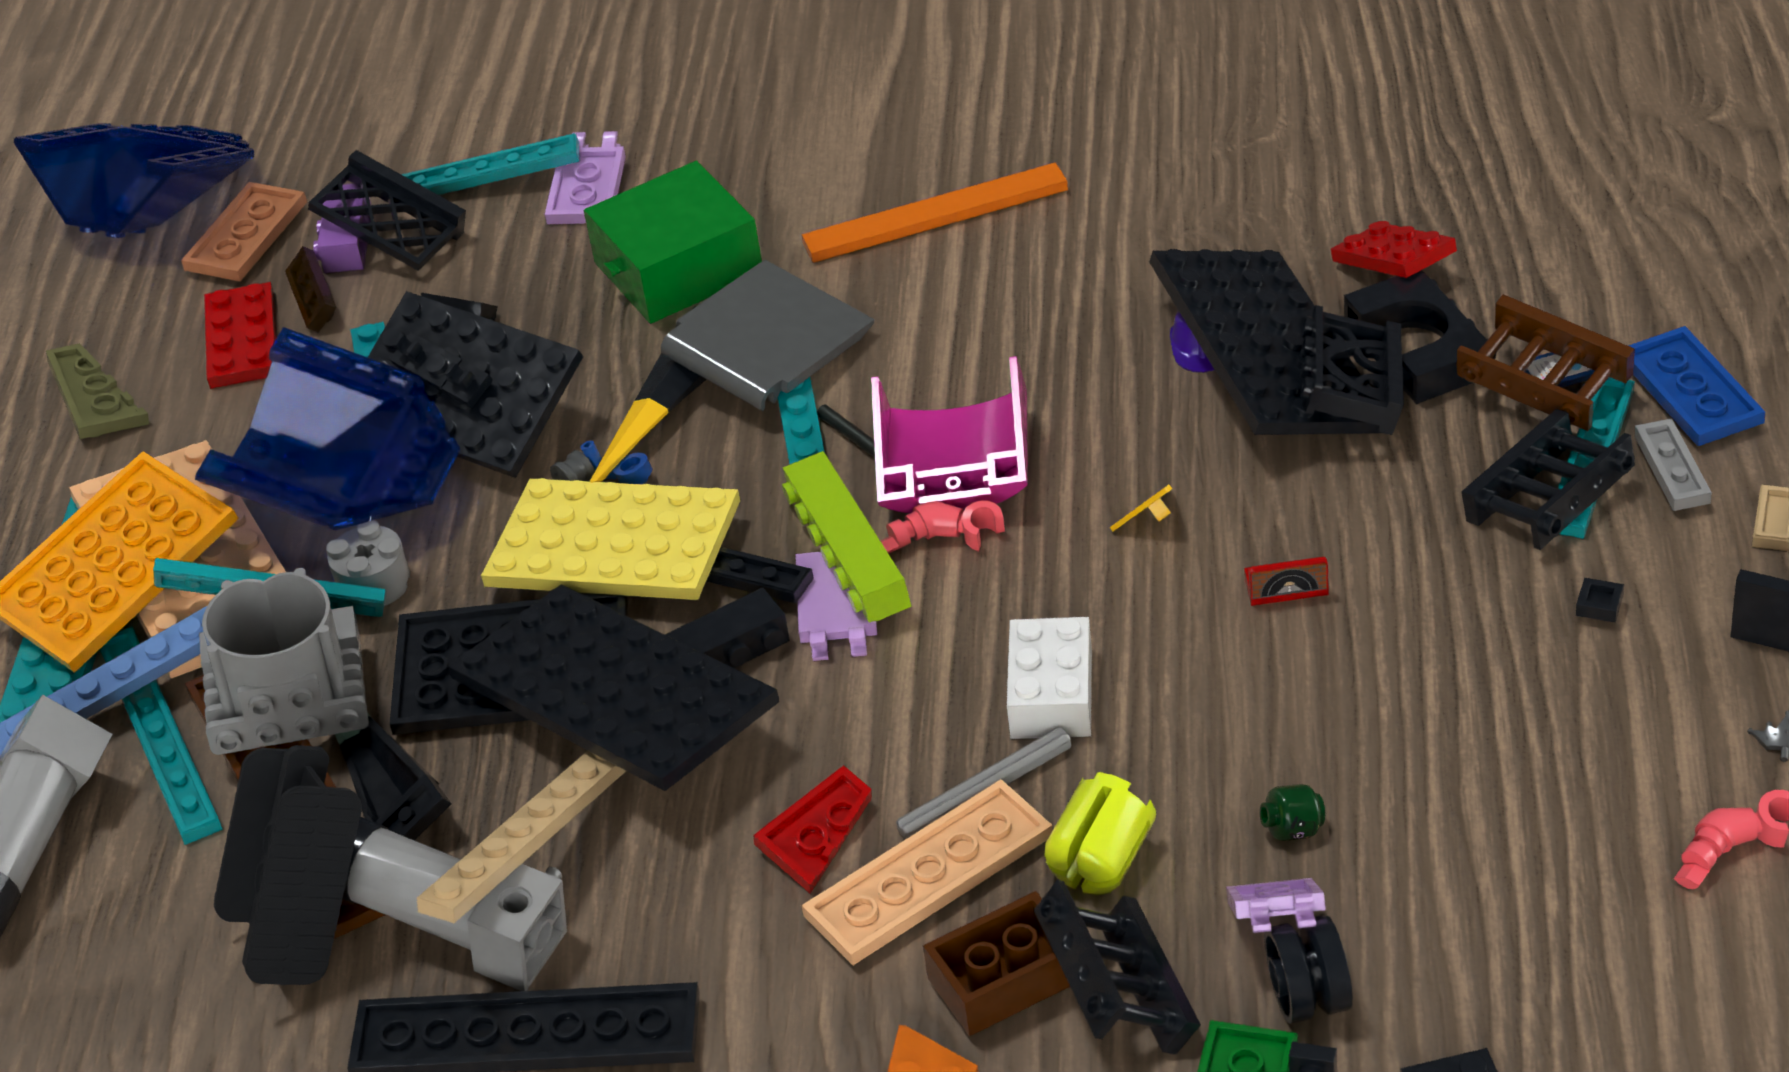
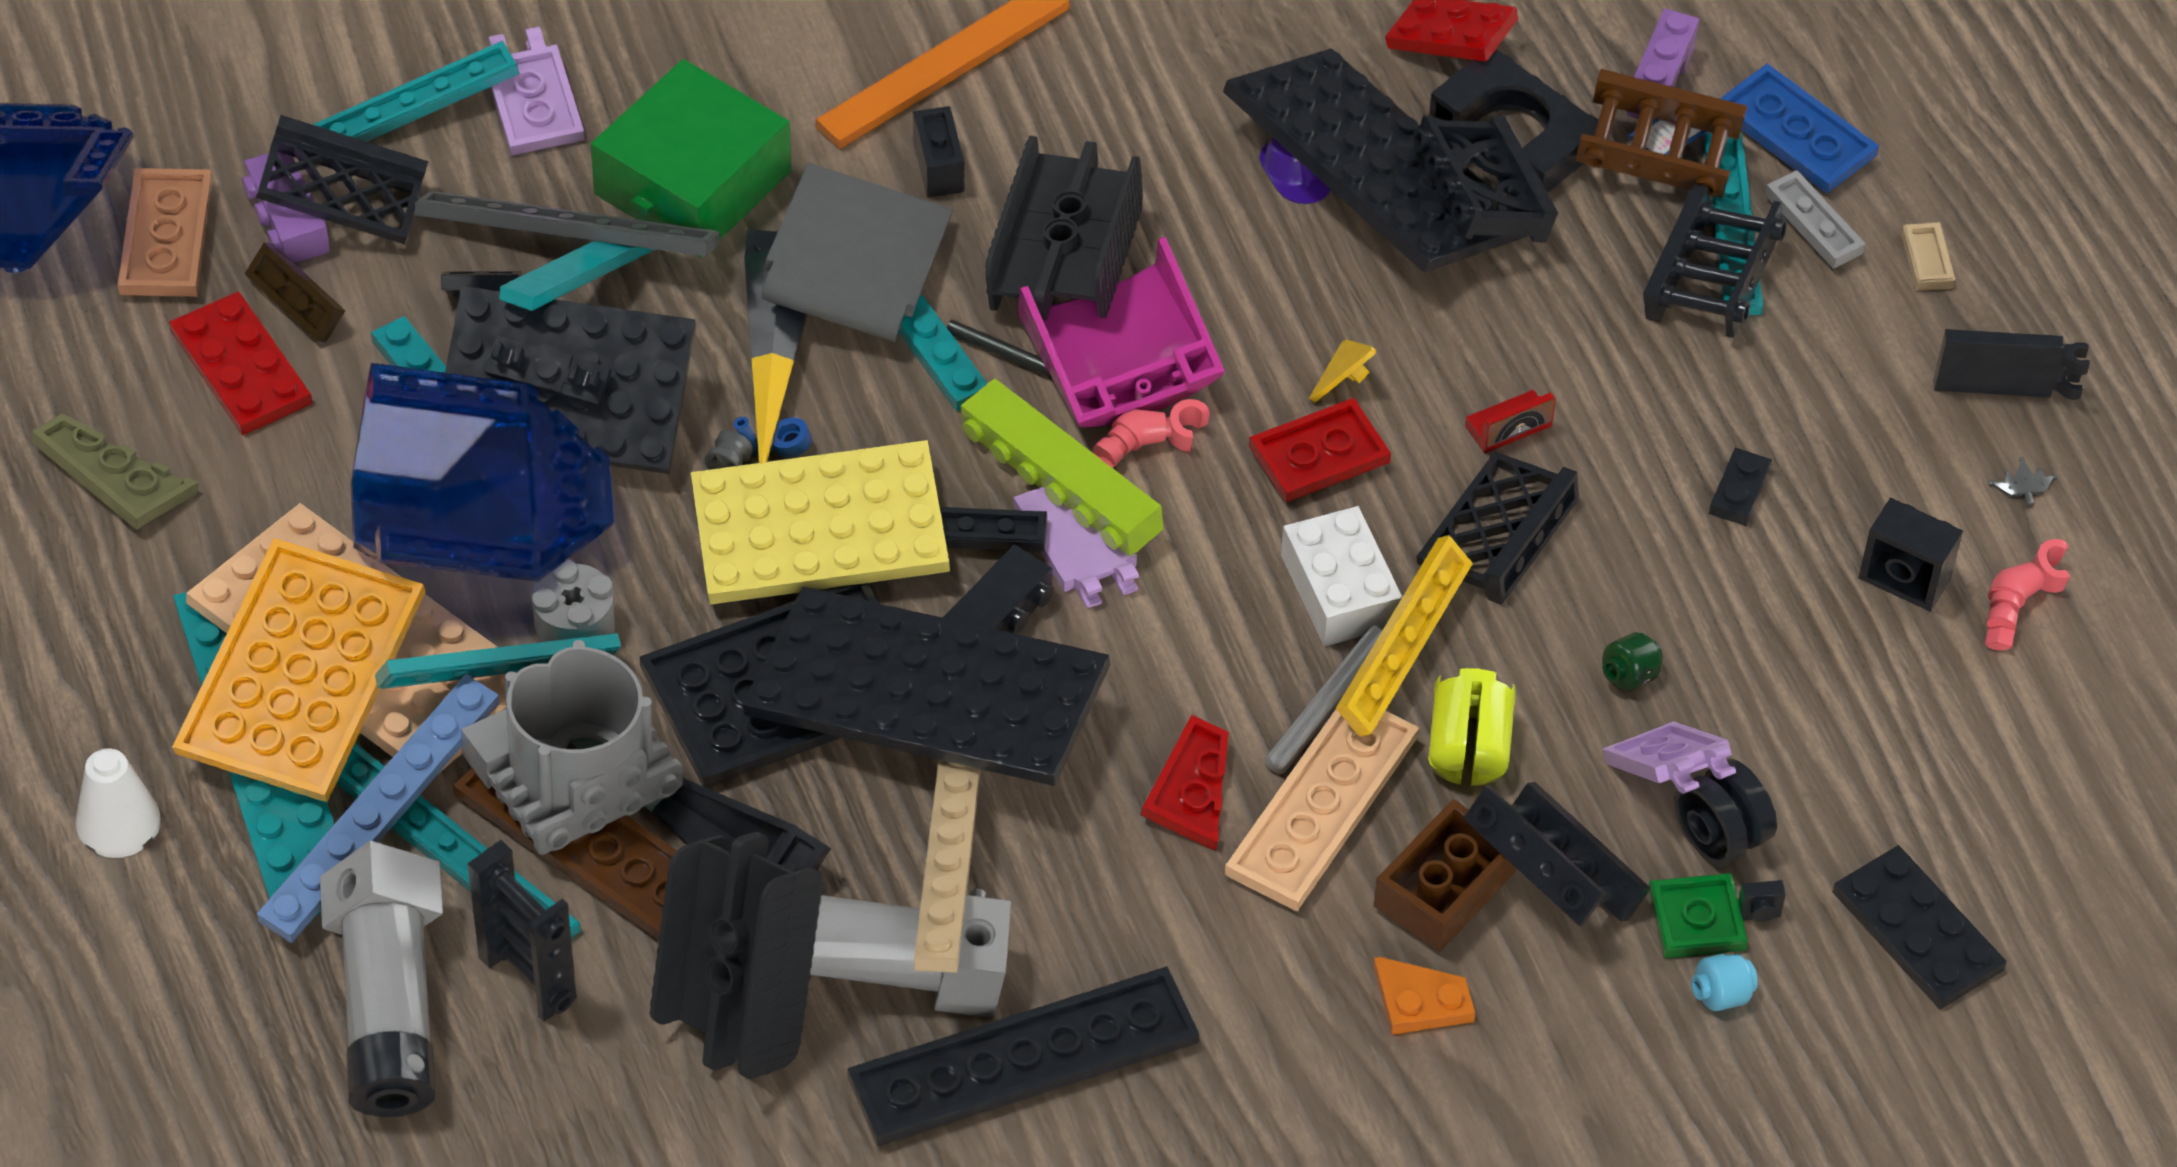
camera: 30 degrees left, 10 degrees up
black plate [1576,577,1624,623] -> none
none -> dark grey tile [415,191,719,256]
none -> black fence [467,840,577,1022]
none -> teal tile [499,241,656,311]
none -> black panel [913,106,965,197]
none -> black piece [985,135,1143,320]
none -> red plate [1249,398,1391,503]
none -> yellow plate [1335,535,1473,737]
none -> black fence [1416,451,1579,605]
none -> medium lavender arch [1626,8,1700,119]
none -> black plate [1709,447,1772,526]
none -> black brick [1858,497,1963,612]

